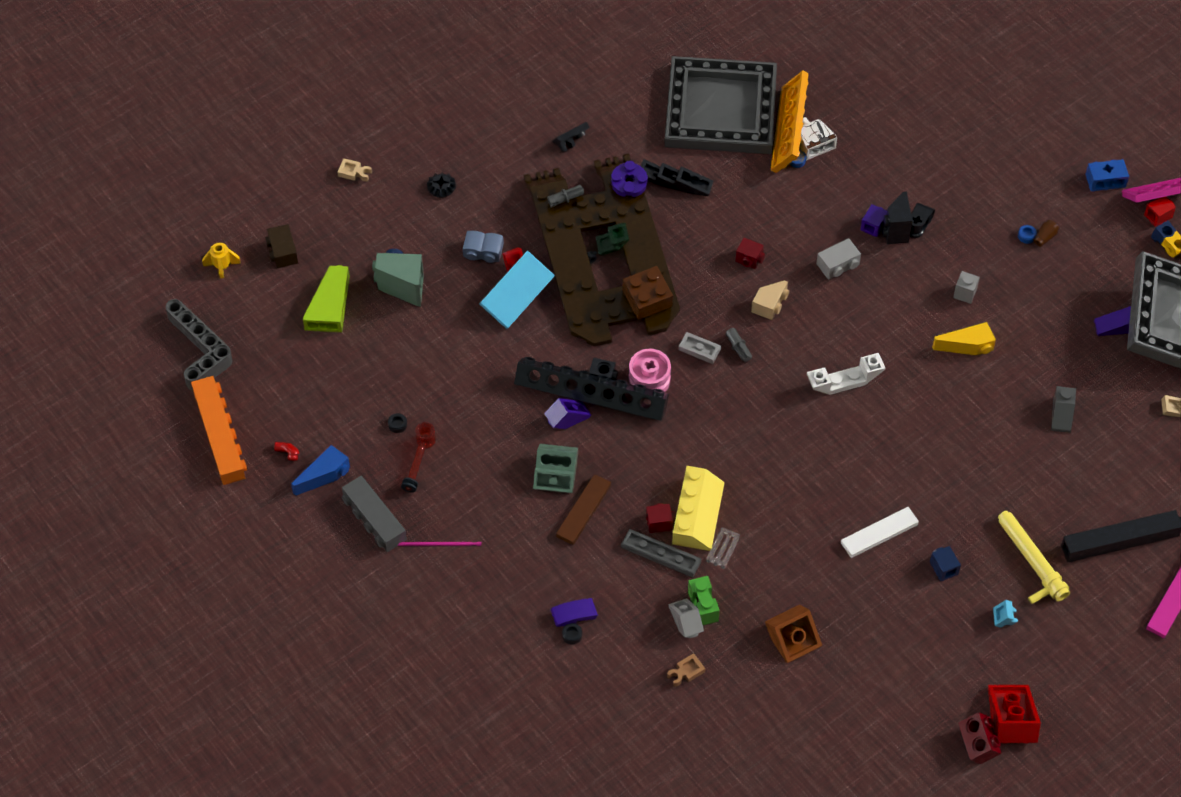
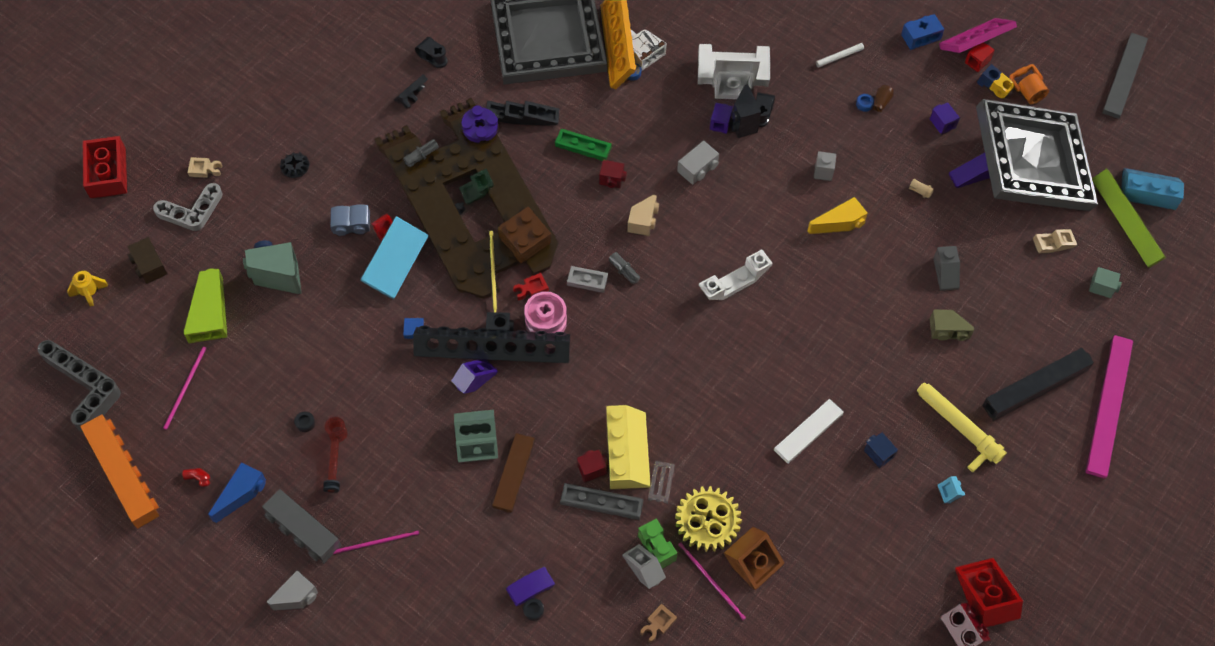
camera: 15 degrees left, 5 degrees up
none -> red brick [83,136,127,198]
none -> light grey beam [153,183,223,231]
none -> dark pink piece [163,347,206,430]
none -> light grey slope [267,571,318,610]
none -> blue tile [403,318,424,339]
none -> black piece [415,36,448,68]
none -> light yellow piece [489,231,497,312]
none -> red plate [513,273,549,300]
none -> green plate [555,129,612,161]
none -> light yellow gear [675,486,742,552]
none -> dark pink piece [678,543,746,620]
none -> white piece [698,44,770,99]
none -> white bar [816,43,864,68]
none -> tan pin [909,179,934,199]
none -> dark purple brick [930,102,960,135]
none -> olive slope [930,310,974,341]

